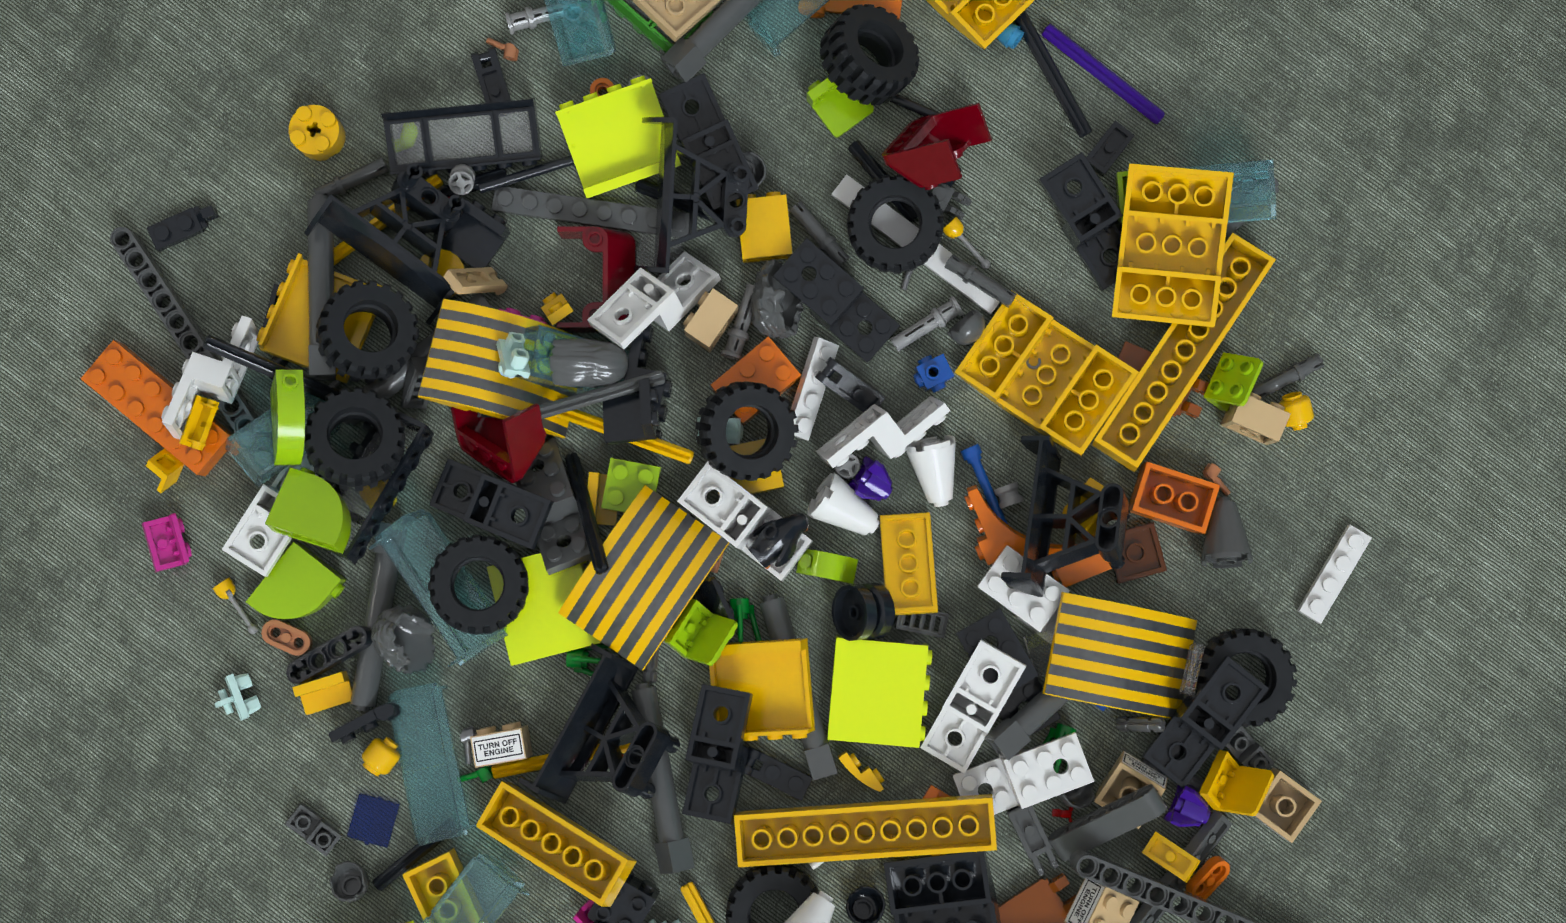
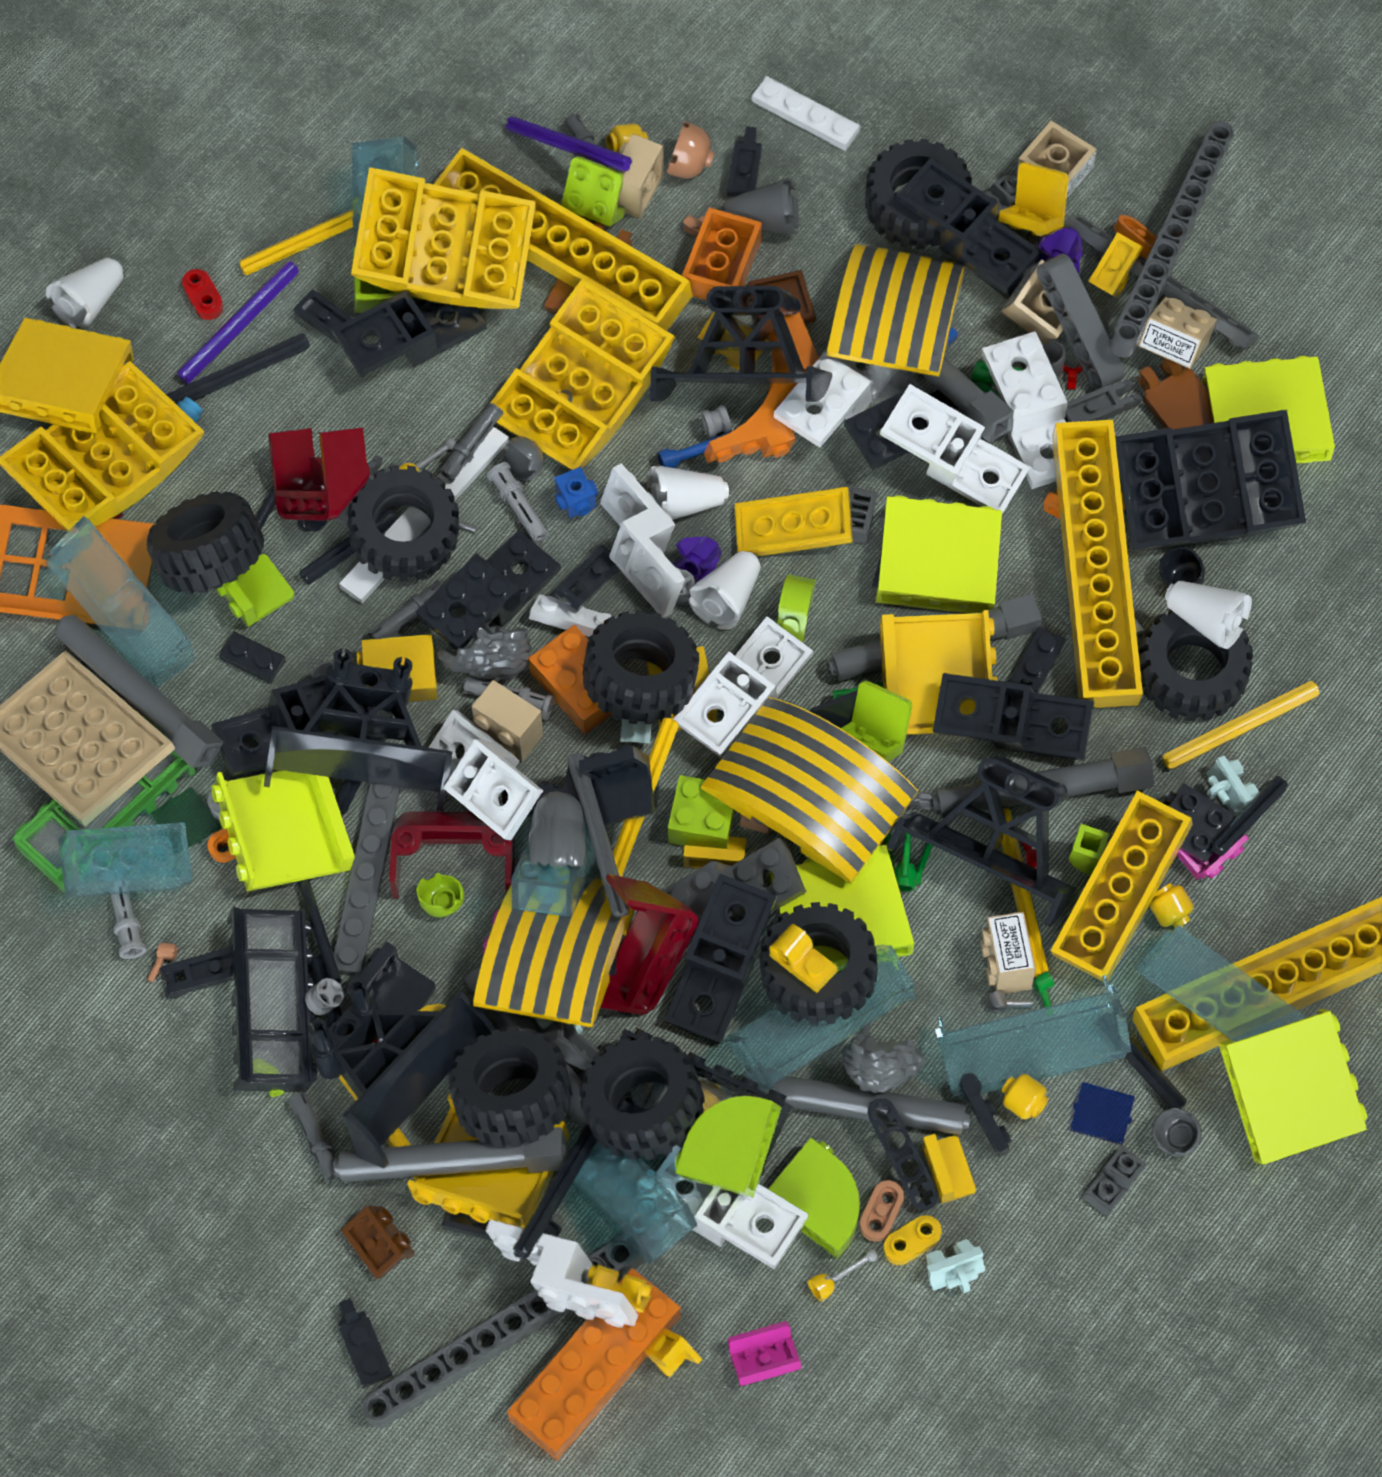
camera: 85 degrees left, 20 degrees down
lime brick [270,370,305,465] -> none
yellow brick [289,105,346,161] -> none
tan plate [443,267,508,295] -> none
light aqua hips [496,332,531,379] -> none
yellow slope [541,292,573,325] -> none
black axle [565,452,609,575] -> none
black animal [748,512,809,569] -> none
black wheel [831,582,895,641] -> none
yellow slope [838,750,885,792] -> none
flat silver axle [1116,716,1166,732] -> none
clear tile [1179,643,1205,696] -> none
none -> clear green piece [150,787,220,854]
none -> red plate [182,269,223,320]
none -> black plate [219,631,286,684]
none -> yellow axle [239,204,363,275]
none -> reddish brown bracket [341,1206,415,1279]
none -> lime hair [416,873,465,918]
none -> dark purple axle [505,116,632,172]
none -> nougat cylinder [666,121,715,179]
none -> black hinge [727,126,762,197]
none -> yellow plate [770,924,837,993]
none -> yellow plate [884,1215,942,1265]
none -> lime brick [1069,824,1110,876]
none -> yellow head [1149,883,1194,930]

